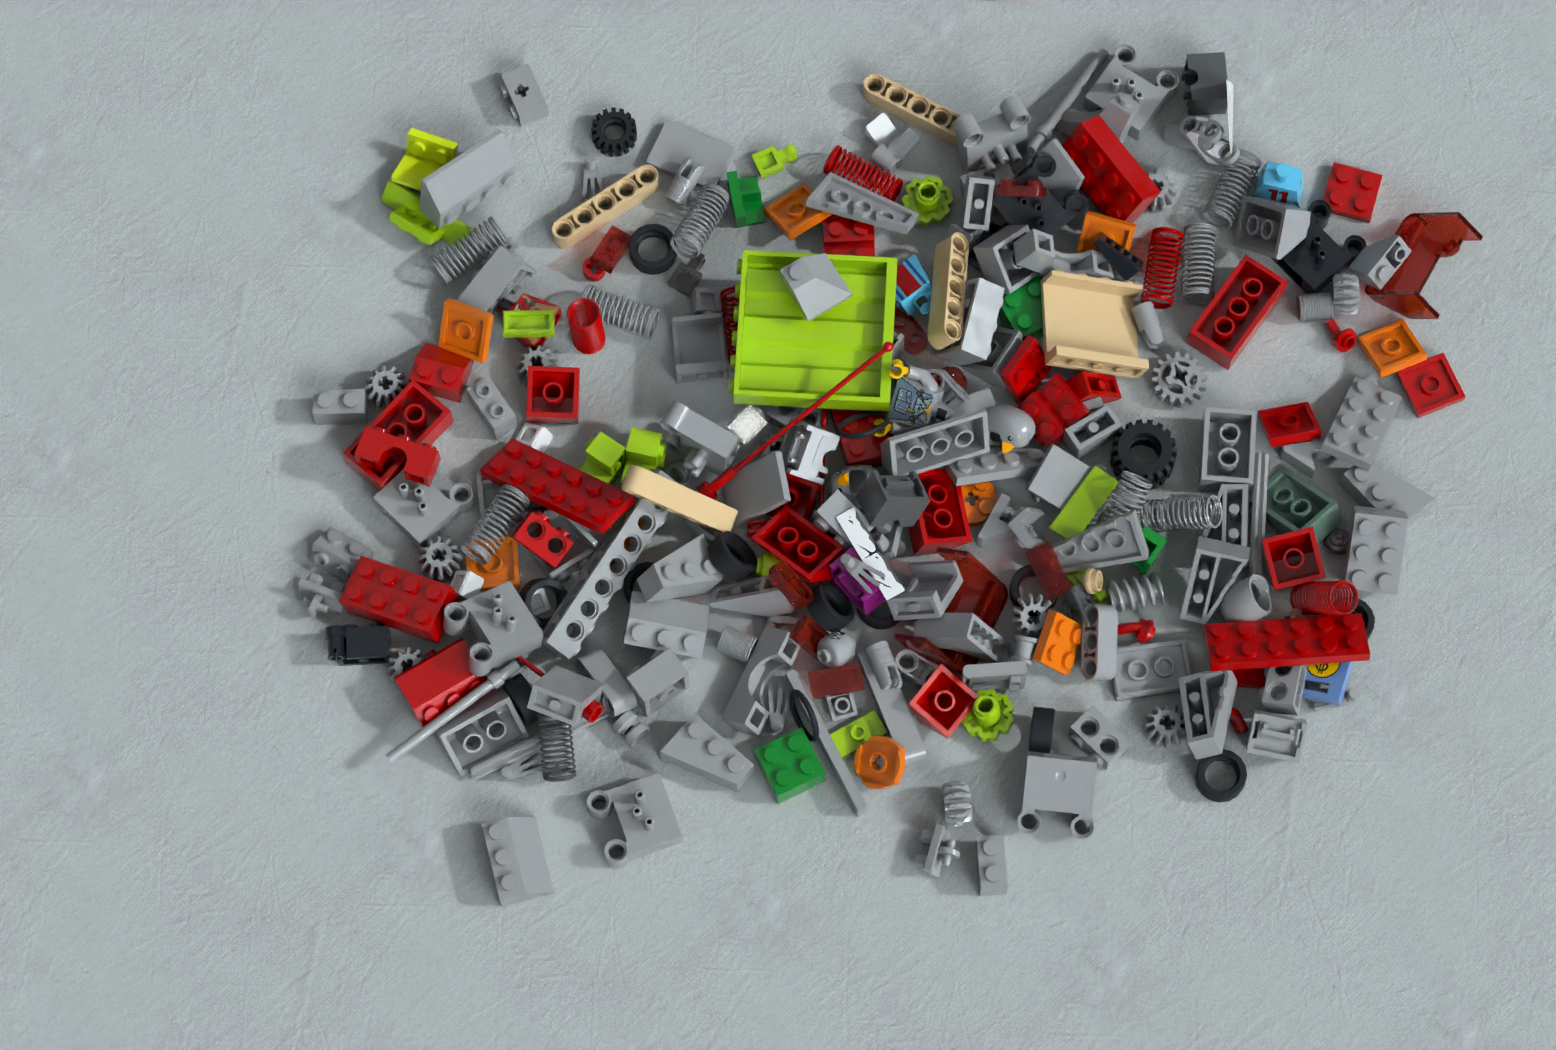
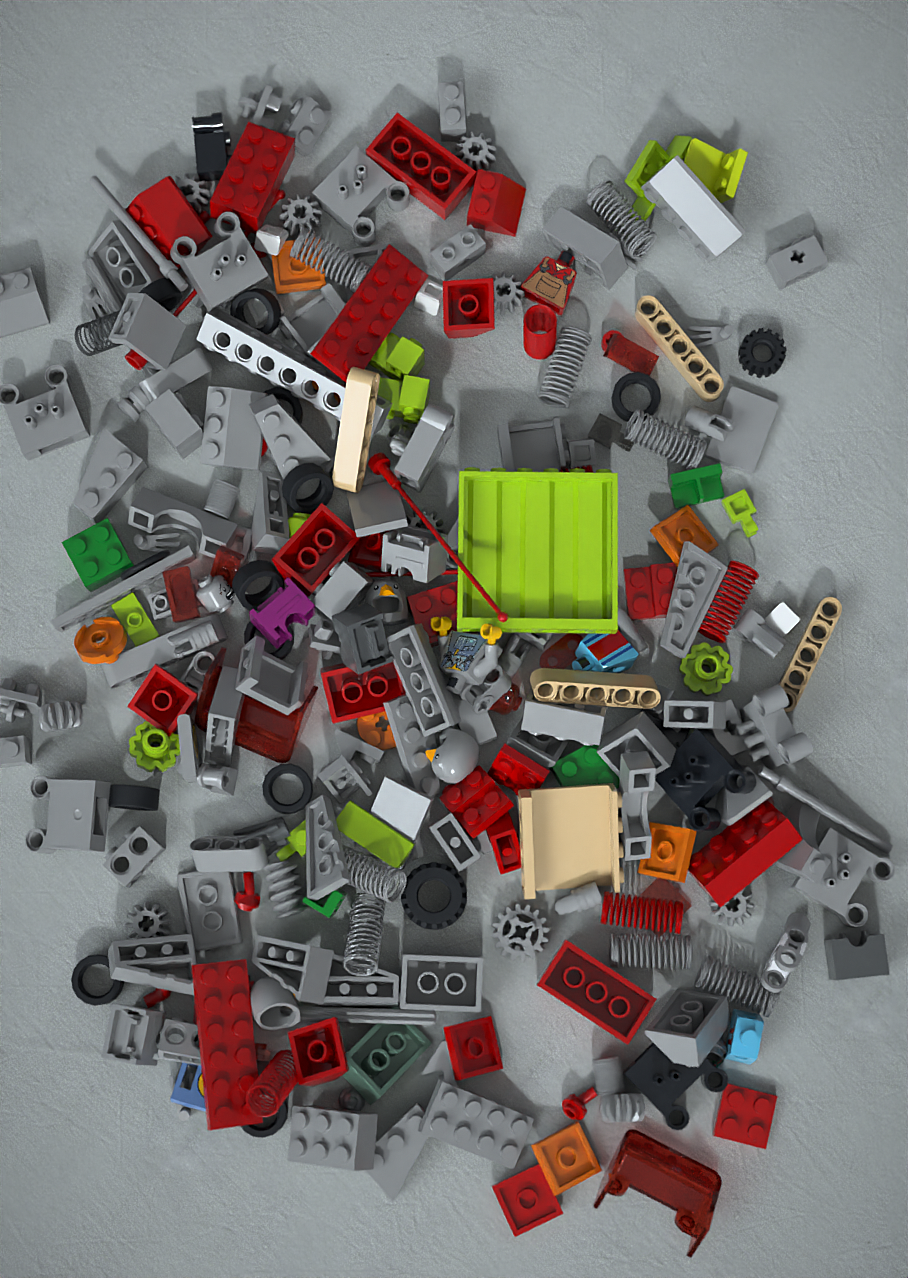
camera: 85 degrees right, 10 degrees up
red arch [354,427,441,487] -> none
orange plate [438,298,494,363] -> none
lime tile [503,310,555,338] -> none
red brick [510,511,574,568] -> none
clear brick [723,404,768,449] -> none
red bush [747,519,769,538] -> none
clear red plate [769,561,813,608] -> none
light grey slope [780,253,853,322] -> none
black tyre [836,411,890,439] -> none
white sticker [836,507,905,600] -> none
light grey piece [841,554,885,594] -> none
clear red plate [995,179,1047,197] -> none
light grey gear [1010,593,1055,638] -> none
clear red plate [1025,541,1072,600] -> none
orange plate [1032,610,1082,676] -> none
tan plate [1082,568,1103,594] -> none
black slope [1094,232,1144,281] -> none
white sticker [1226,79,1233,154] -> none
light grey slope [1349,235,1412,290] -> none

